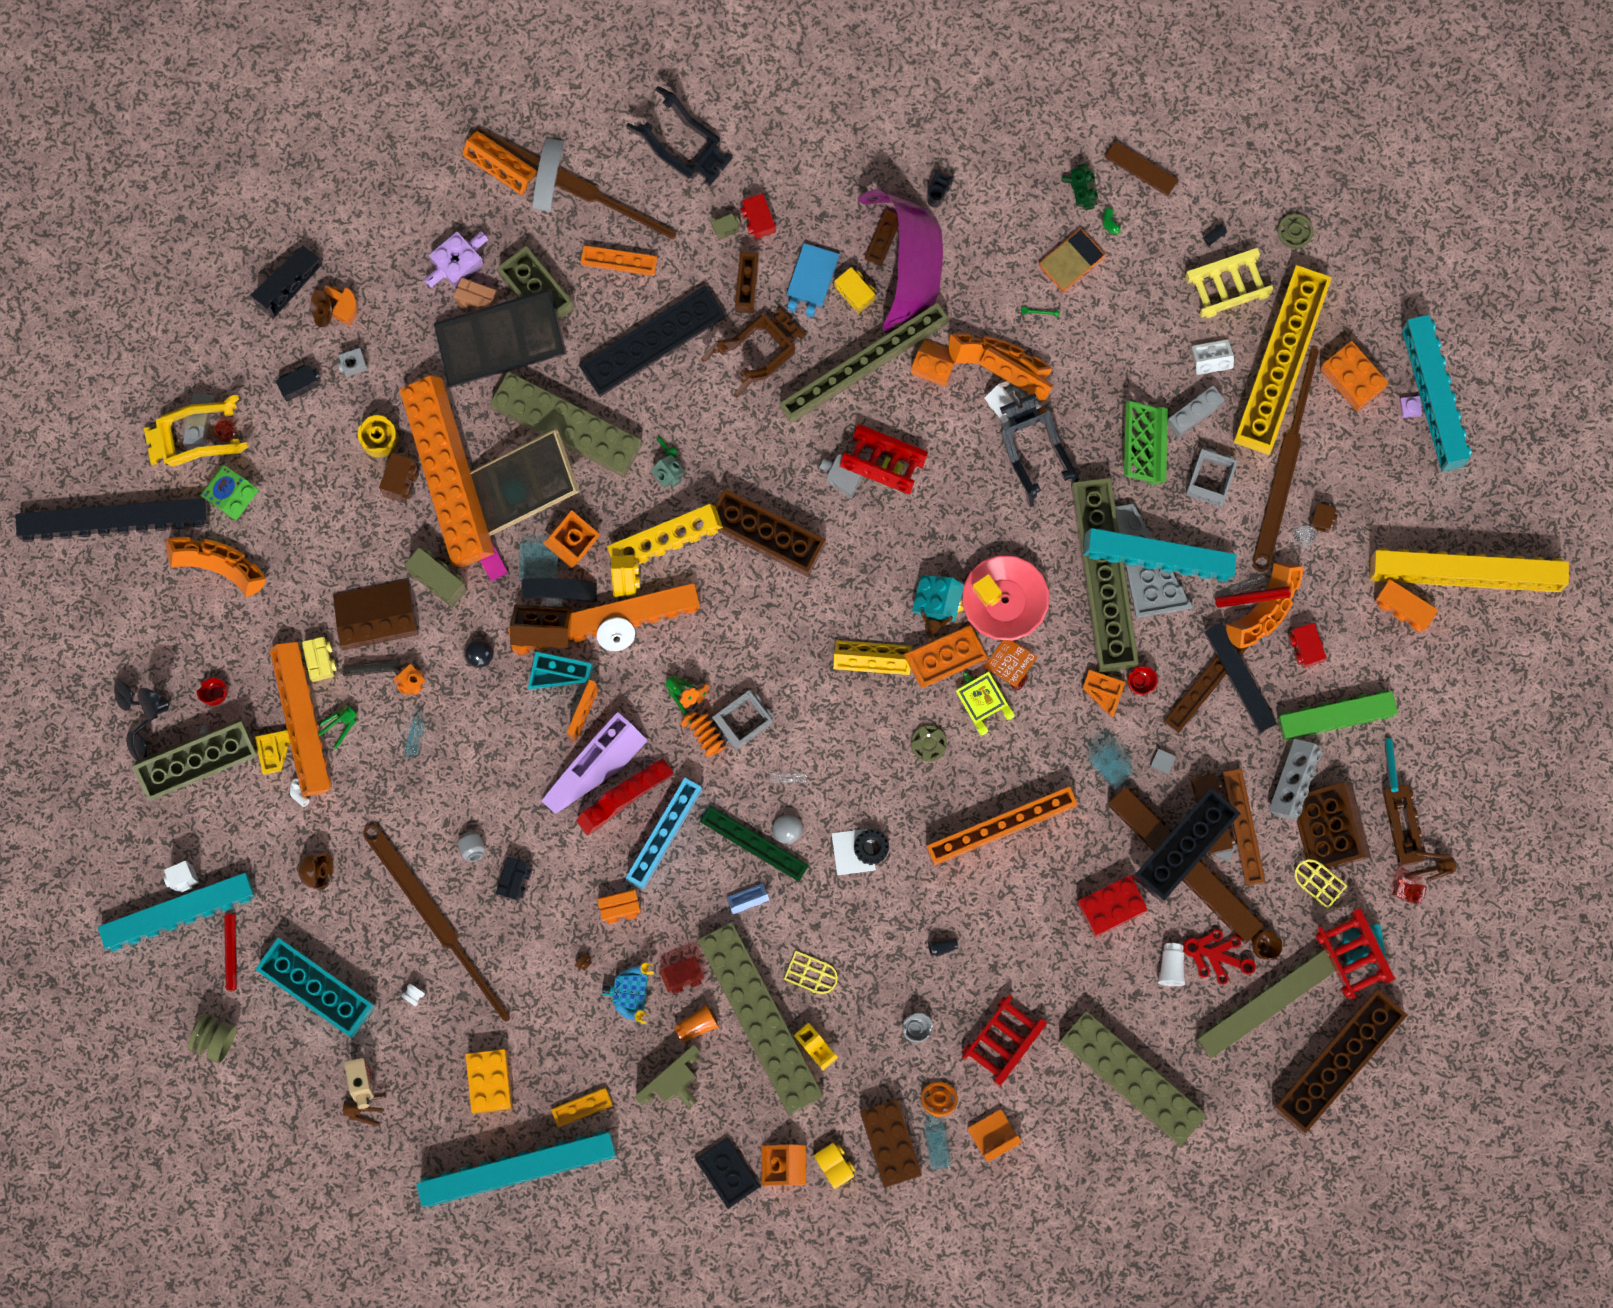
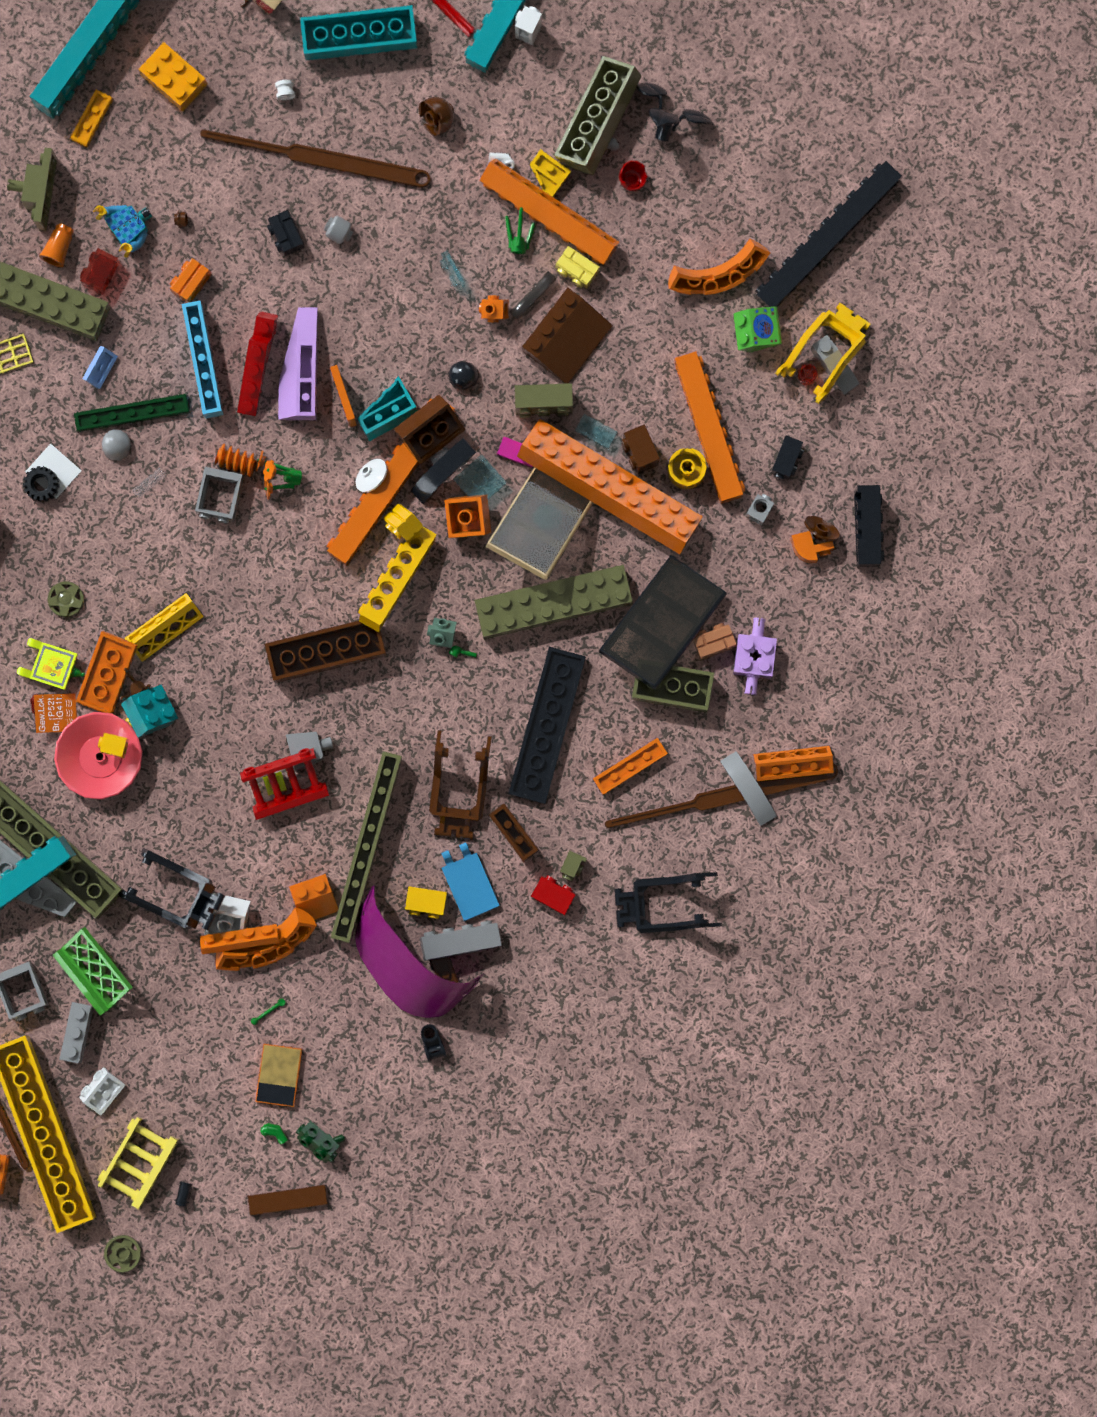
camera: 135 degrees right, 5 degrees up
none -> light grey brick [420,920,502,961]
none -> clear light blue plate [575,414,617,449]
none -> orange brick [674,351,745,504]

